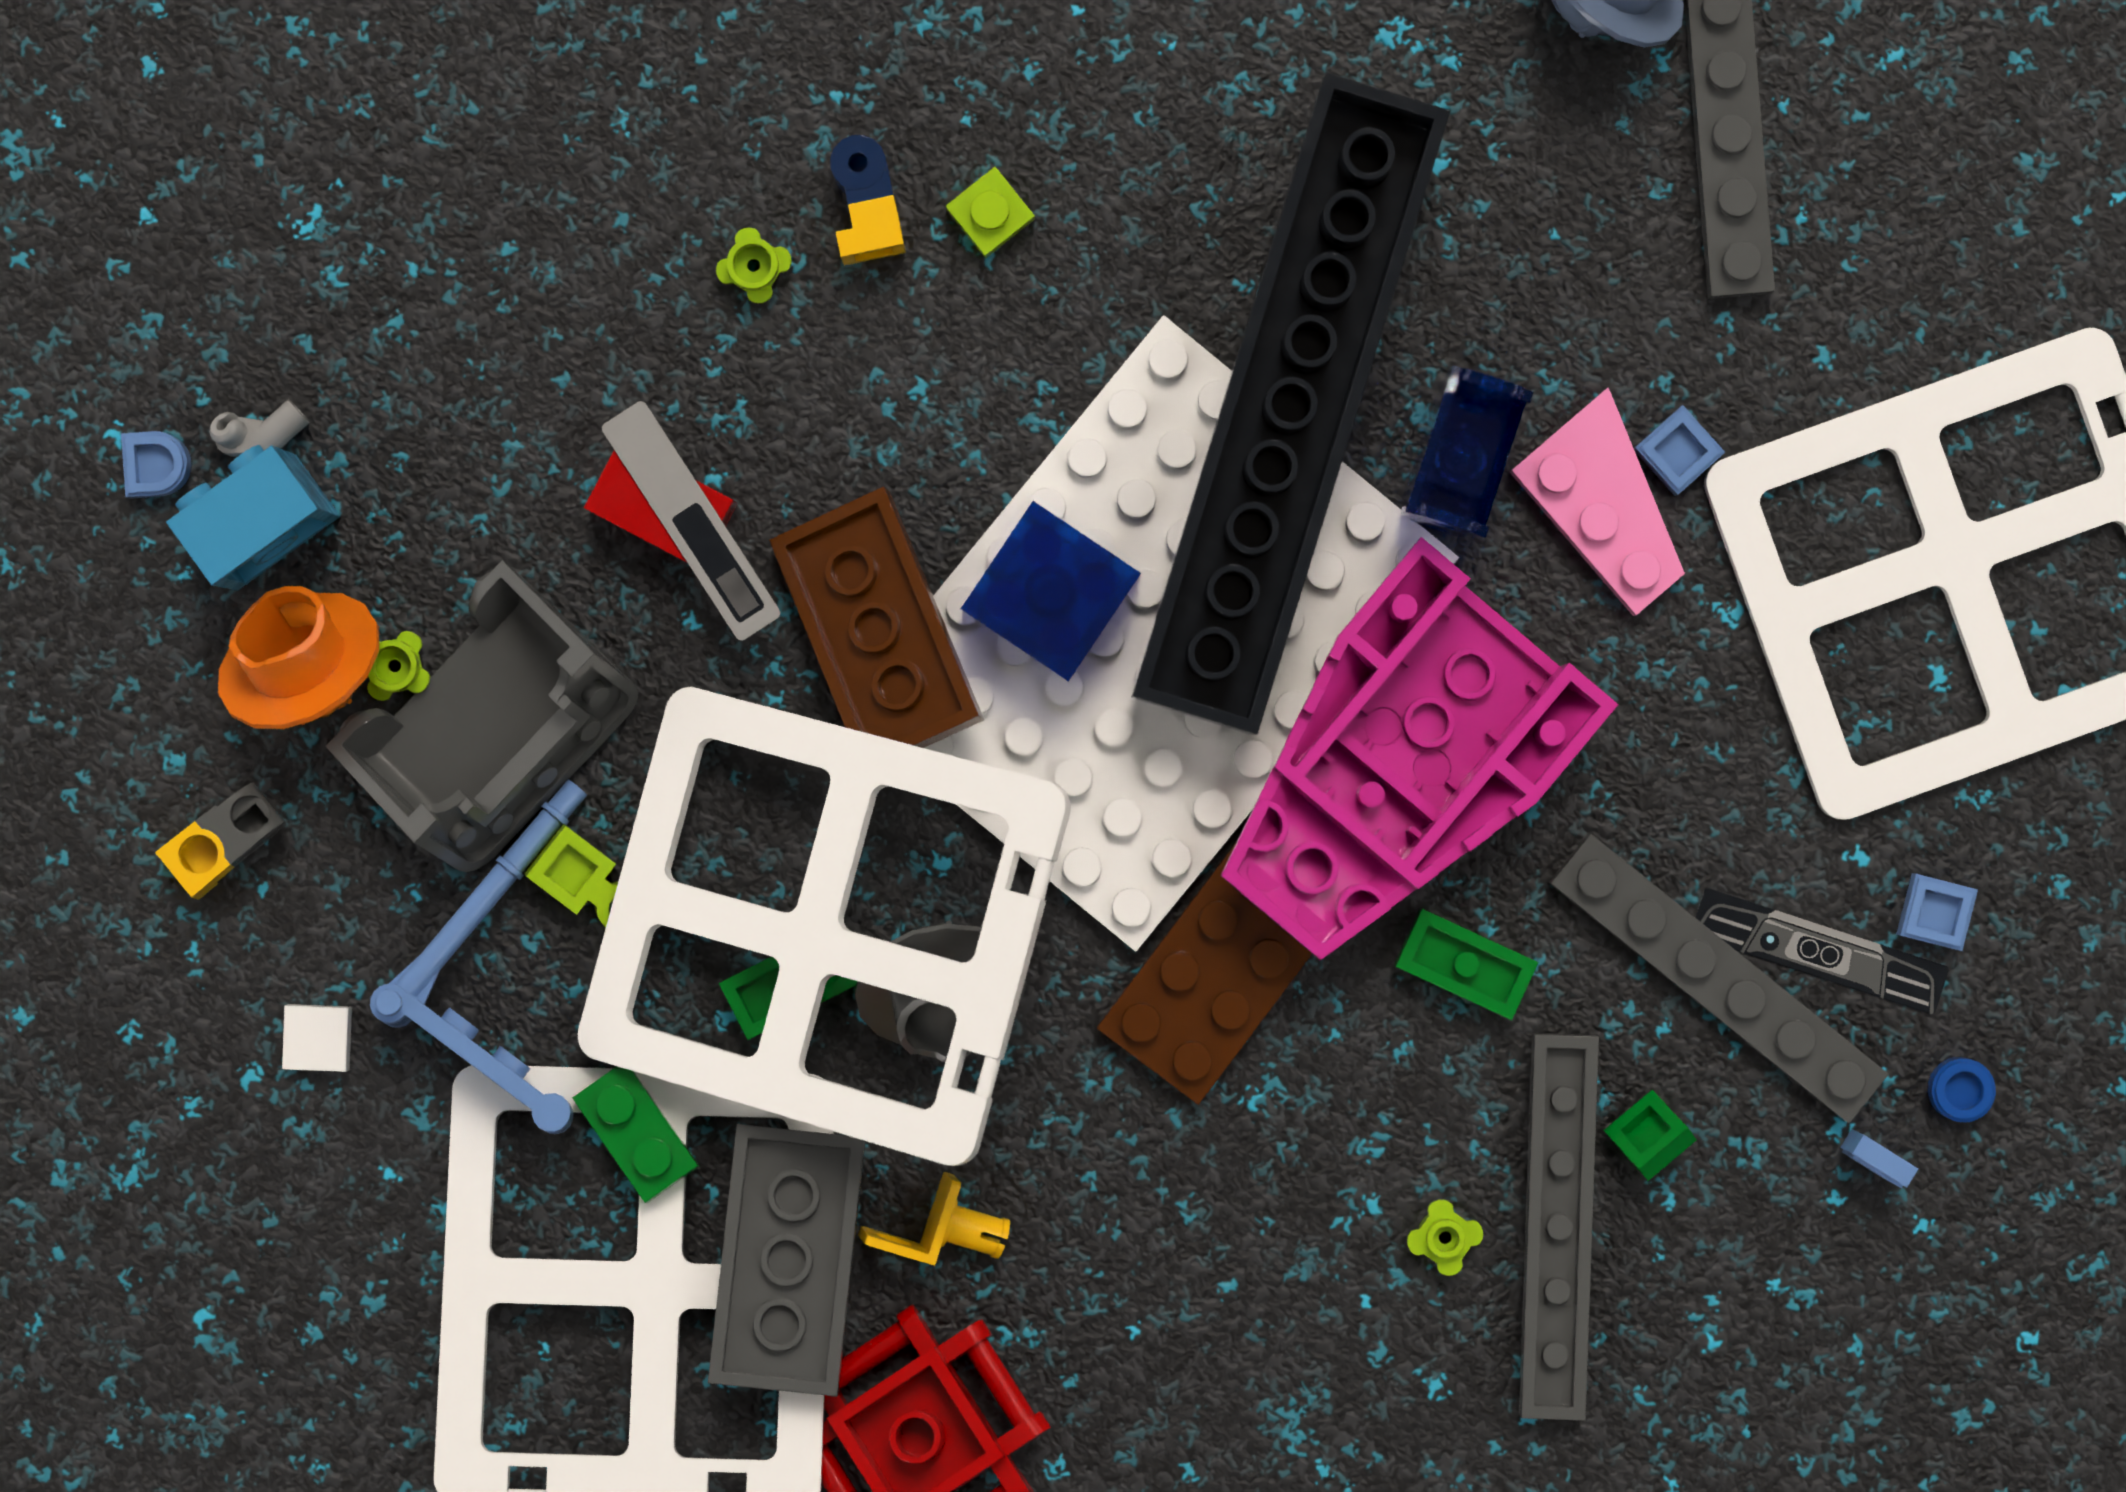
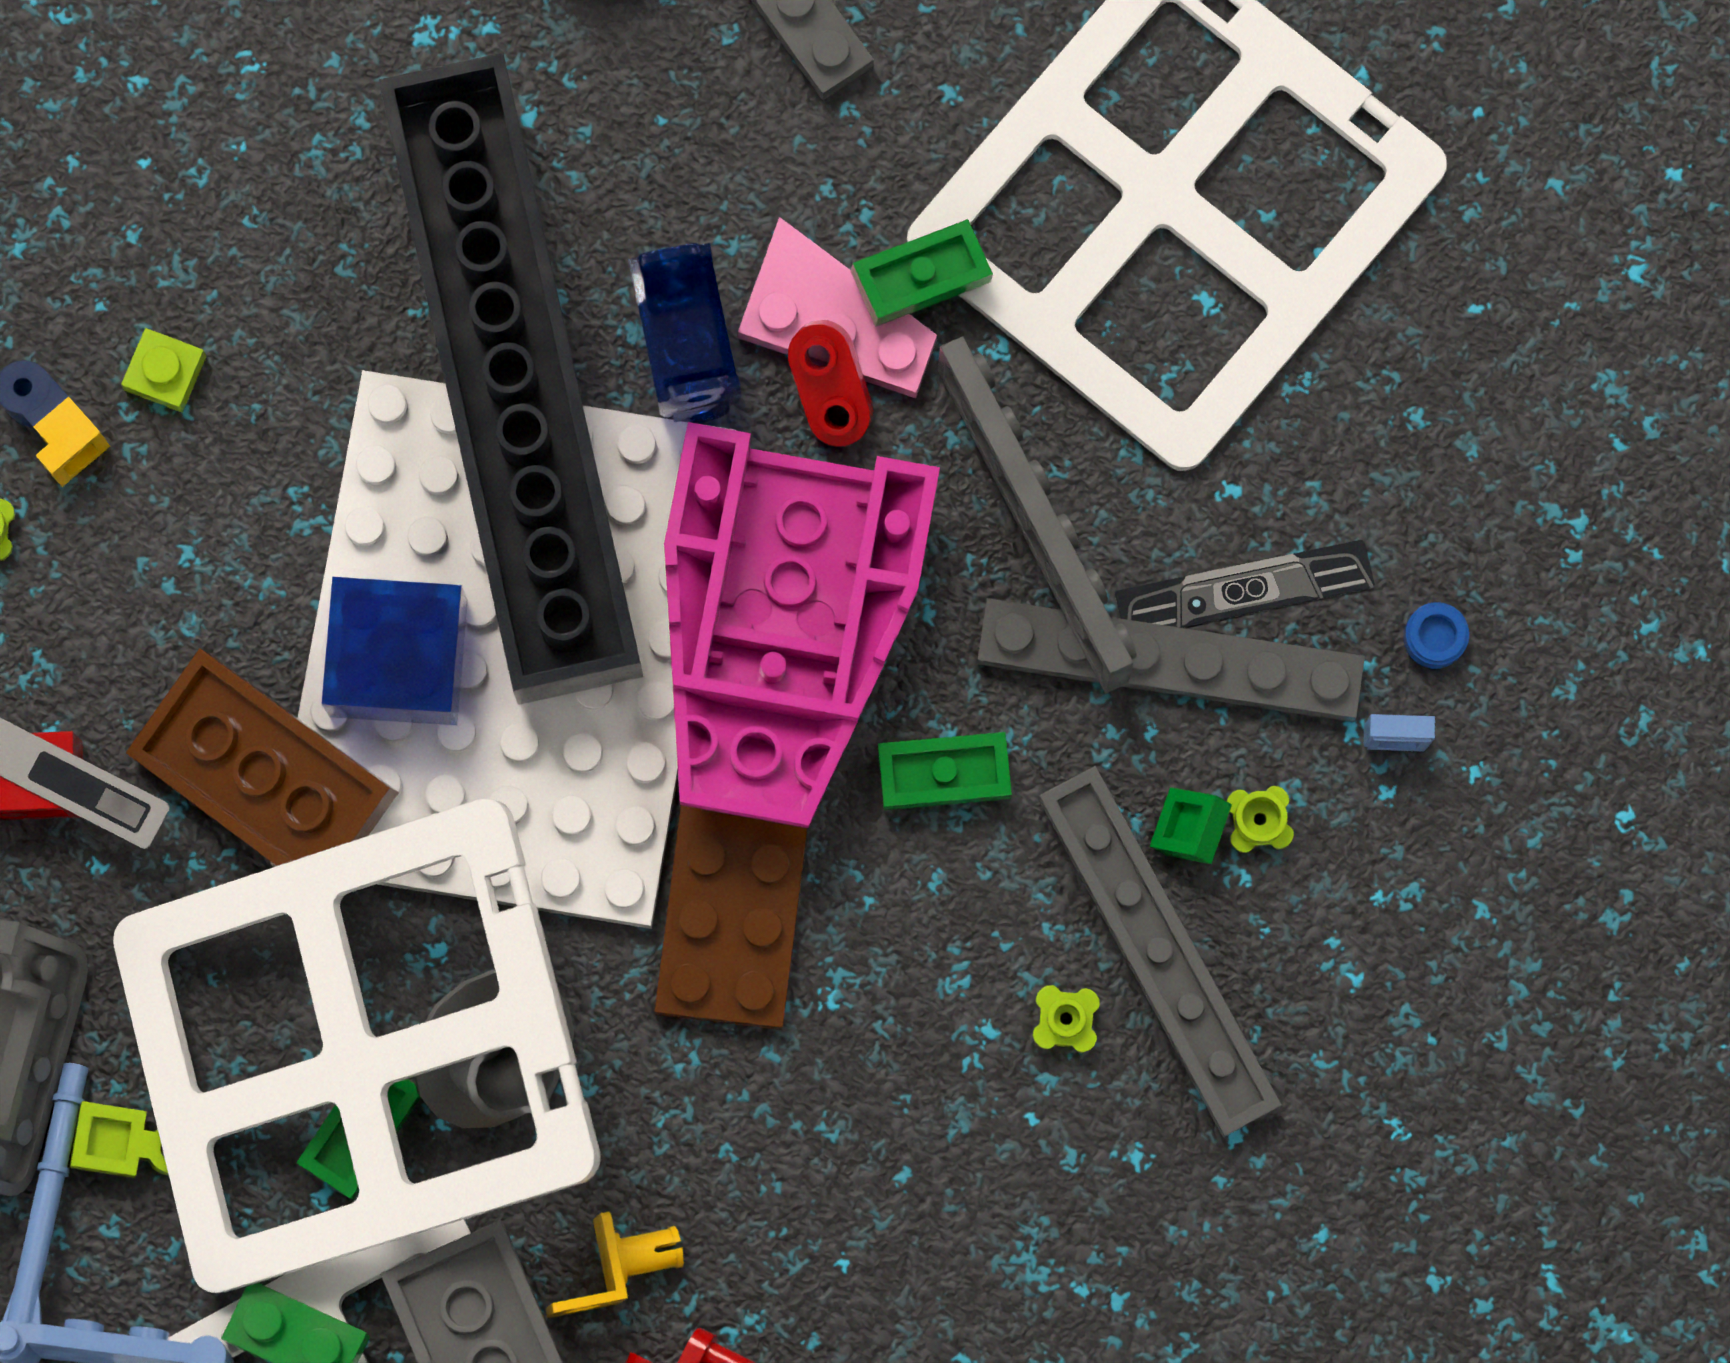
camera: 25 degrees left, 10 degrees down
medium blue tile [1634,405,1725,496] -> none
medium blue tile [1896,873,1978,951] -> none
none -> red plate [788,320,873,446]
none -> green plate [851,219,993,327]
none -> dark grey plate [937,336,1137,694]
none -> lime plate [1227,786,1294,853]

